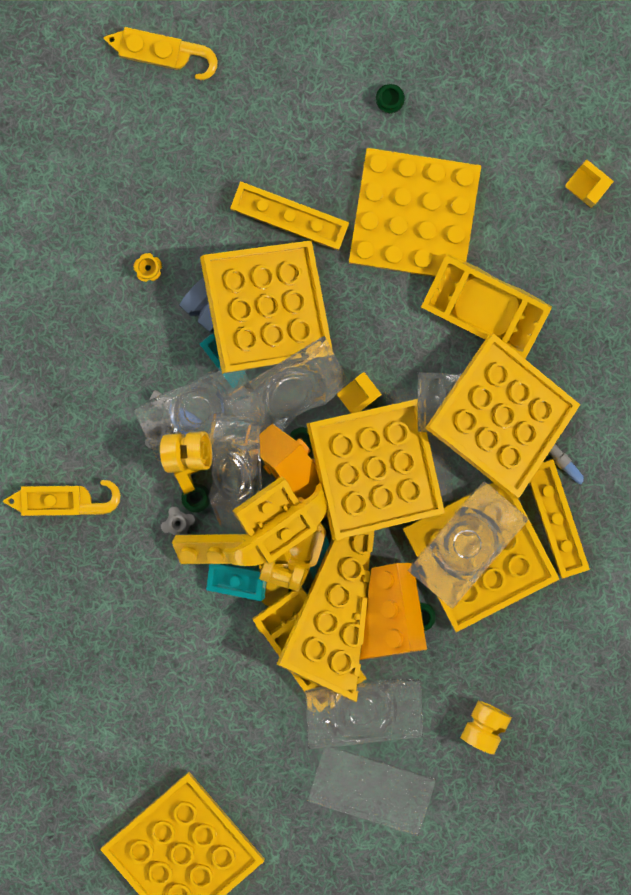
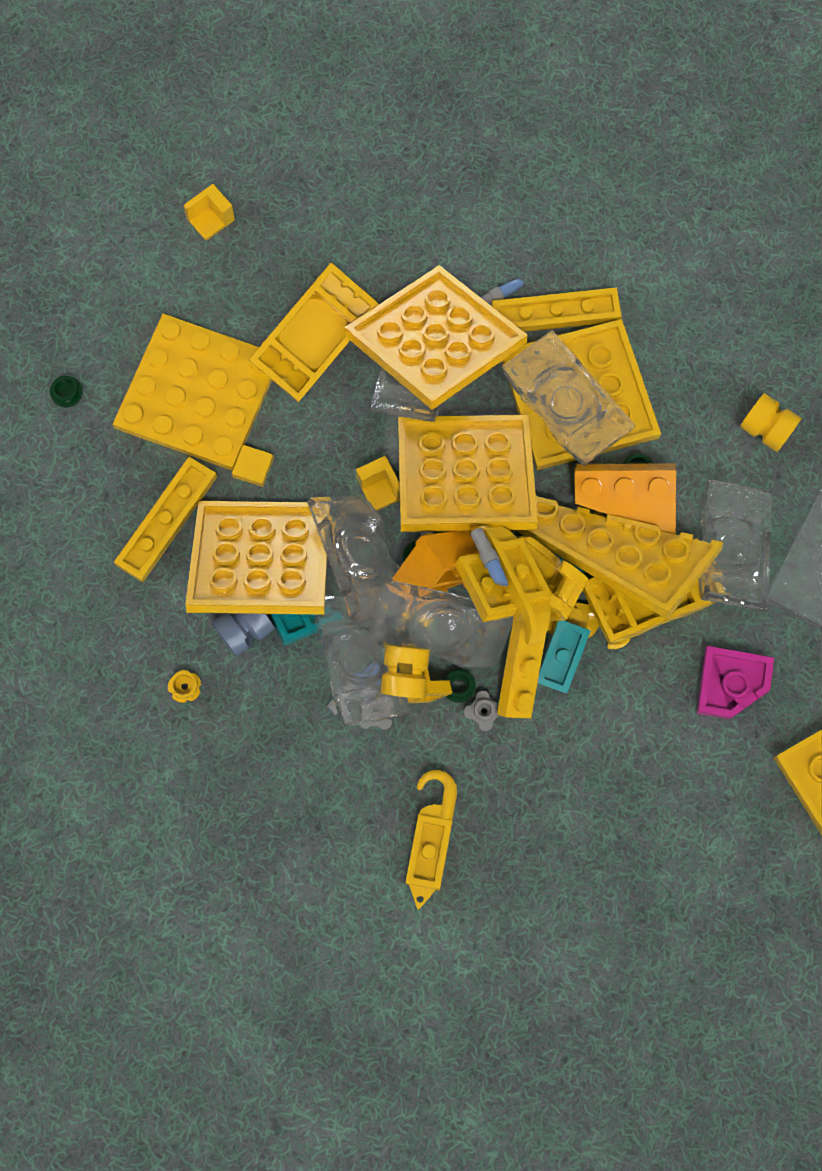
camera: 85 degrees left, 15 degrees down
none -> yellow tile [232,445,274,487]
none -> piece [470,528,508,586]
none -> dark pink plate [696,646,774,720]

